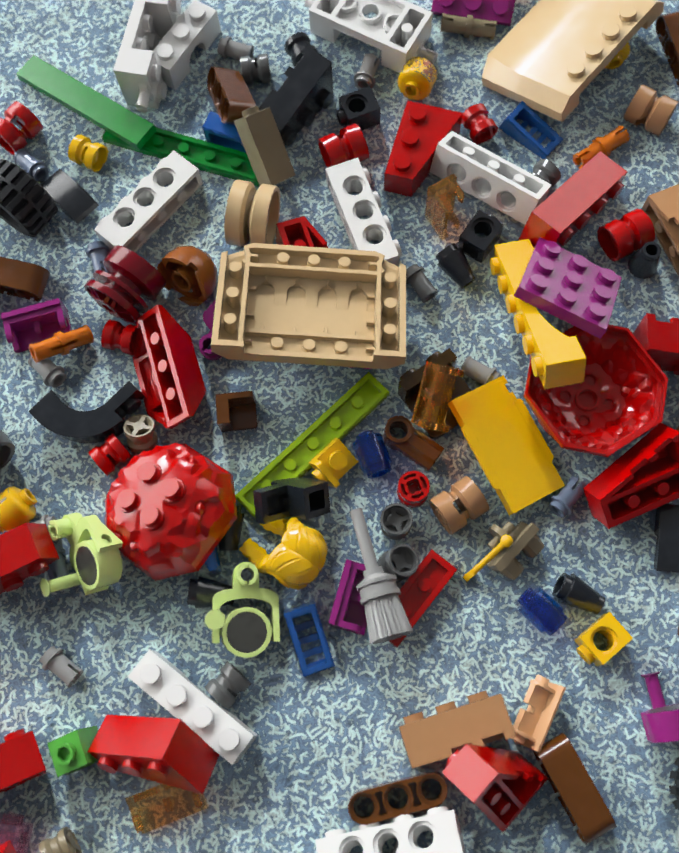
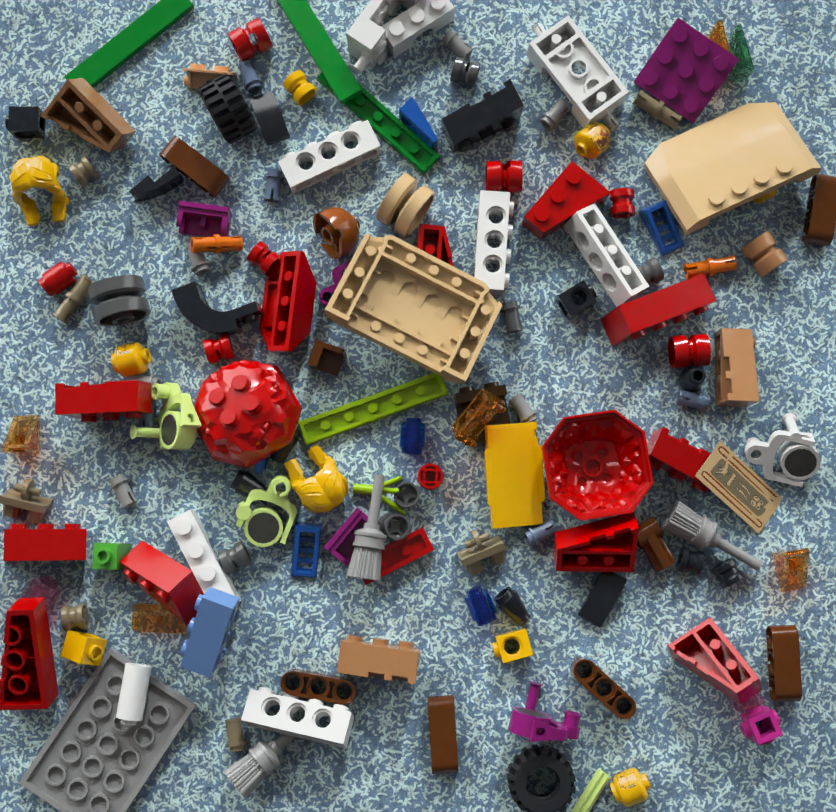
camera: 15 degrees right, 10 degrees up
dark red wheel [84,245,166,325] -> none
dark tan wheel [123,414,158,453] -> none
reddish brown beam [207,66,256,125] -> none
dark tan brick [234,105,296,186] -> none
black brick [253,478,331,524] -> none
black wheel [284,32,318,67] -> none
yellow bracket [308,438,359,489] -> none
black brick [336,86,381,131] -> none
reddish brown piece [383,416,444,471] -> none
clear orange hinge [425,173,464,241] -> none
medium nougat wheel [429,476,490,535] -> none
black cone [436,243,476,289] -> none
red wedge [442,744,548,833] -> none
yellow hinge [462,535,513,582] -> none
yellow arch [490,239,586,389] -> none
light nougat hinge [510,674,566,753] -> none
magenta plate [514,237,622,339] -> none
none -> medium blue wedge [180,587,240,678]
none -> lime plant [353,476,406,515]
none -> sand blue pin [676,389,710,412]

